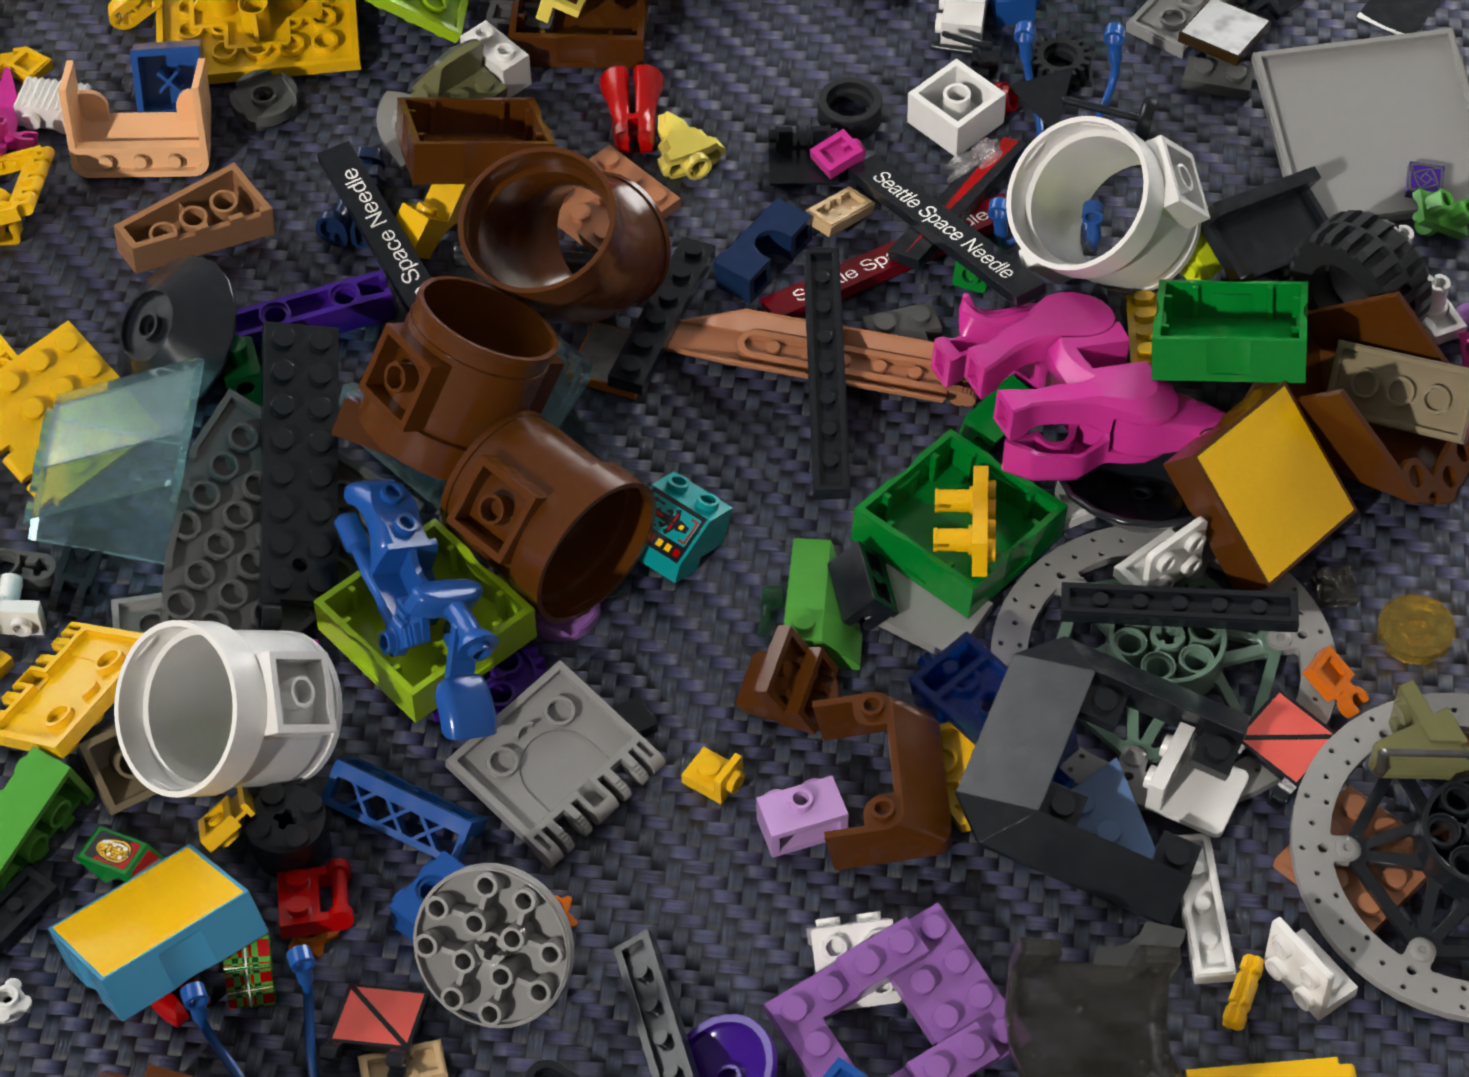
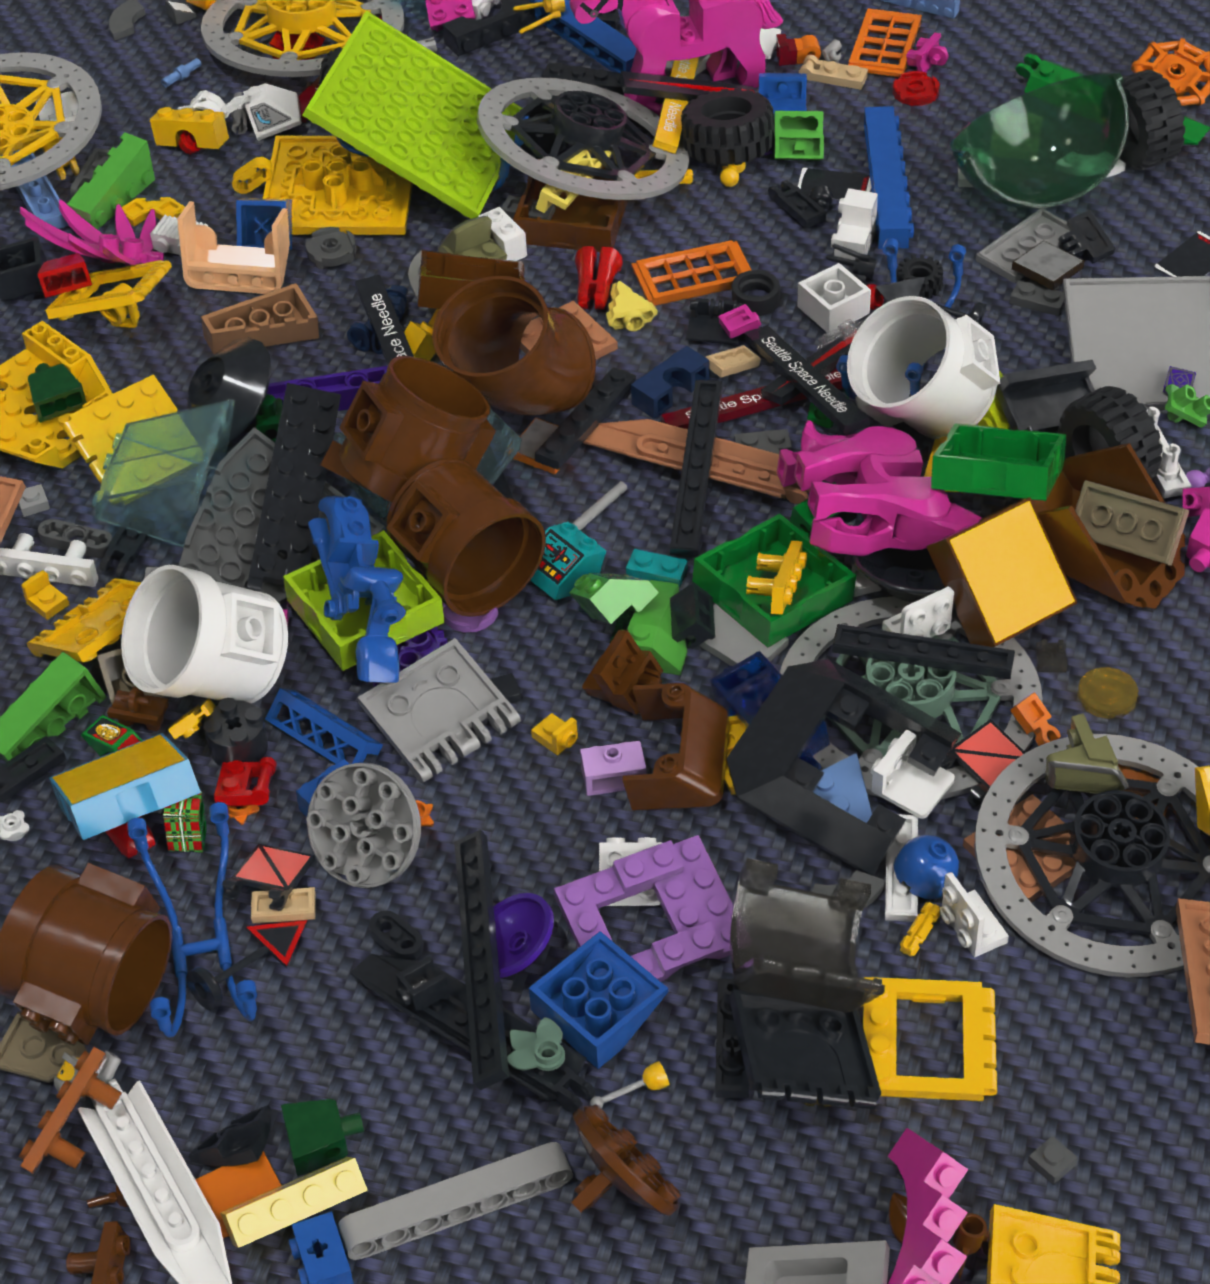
camera: 10 degrees right, 5 degrees down
none -> reddish brown hips [107,686,169,732]
none -> piece [569,573,659,624]
none -> light grey bar [572,481,627,530]
none -> teal plate [626,549,688,587]
none -> orange piece [631,240,752,306]
none -> blue cylinder [894,835,959,899]

